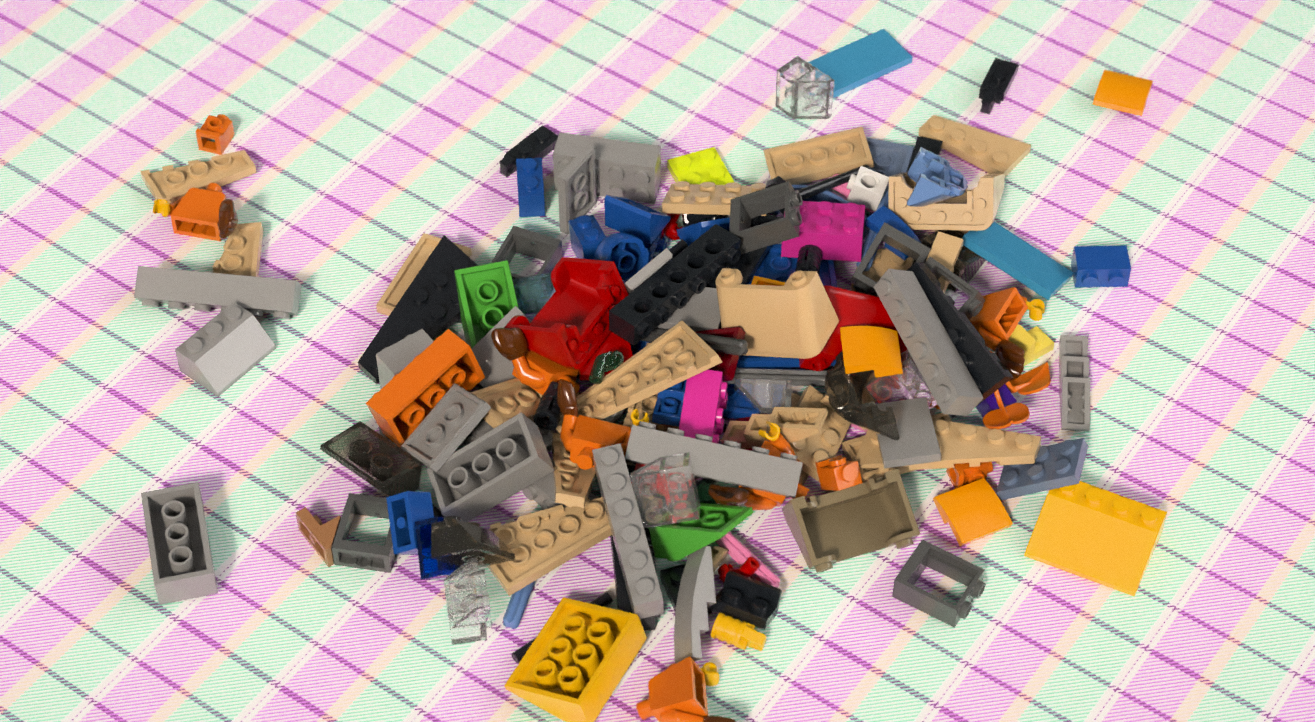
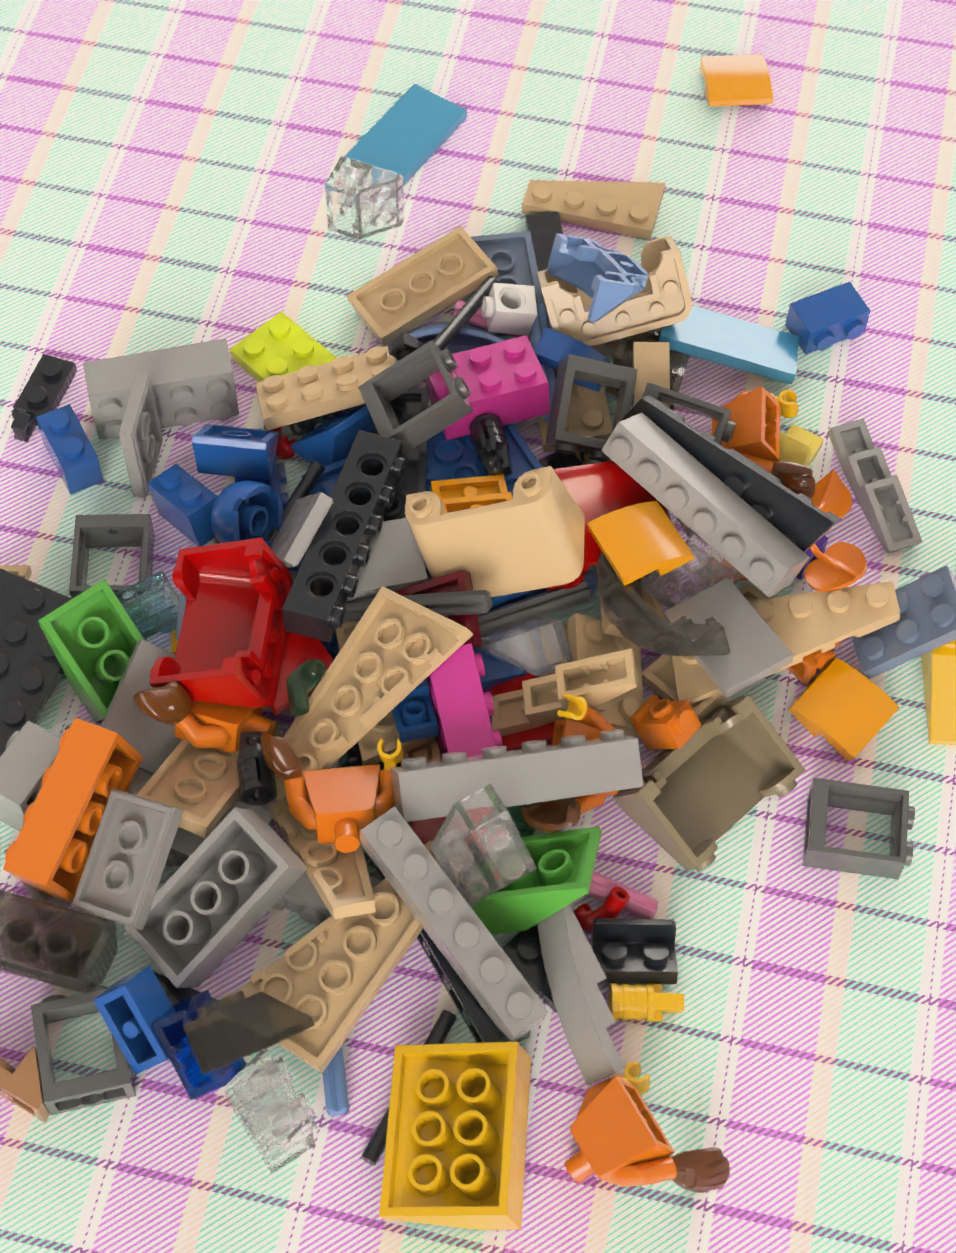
camera: 25 degrees left, 10 degrees up
black hinge [979,58,1019,114] -> none

